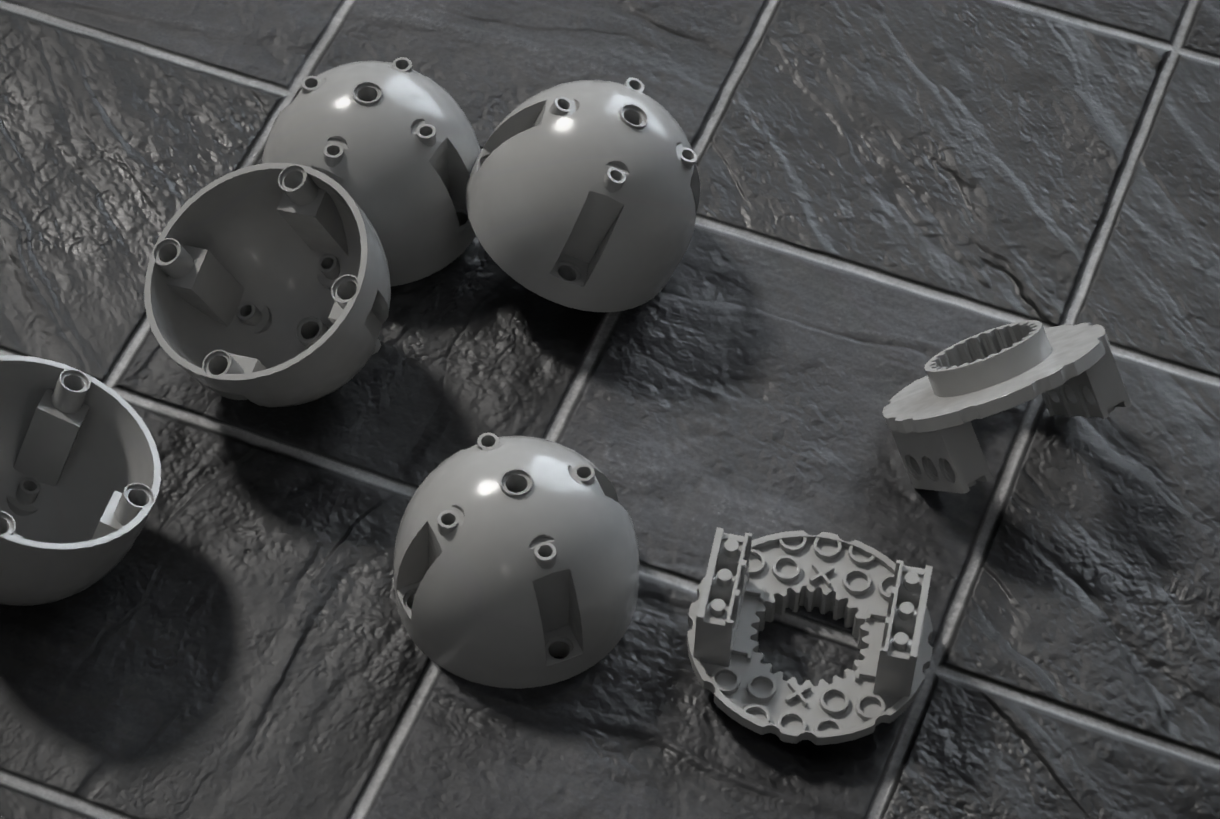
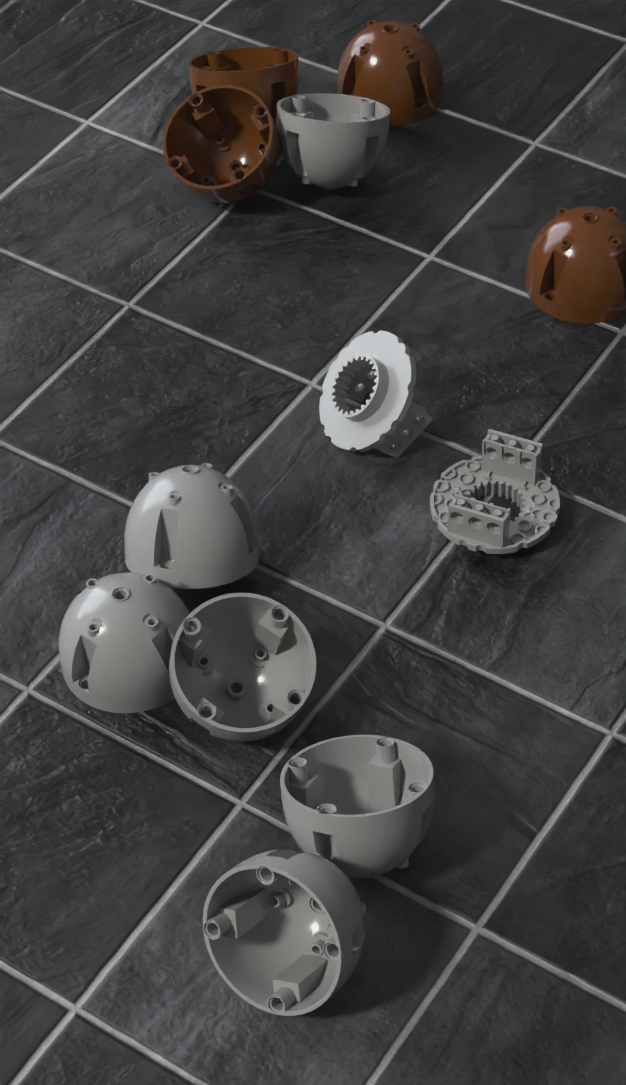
camera: 75 degrees left, 5 degrees down
light grey piece [394,433,639,689] -> none

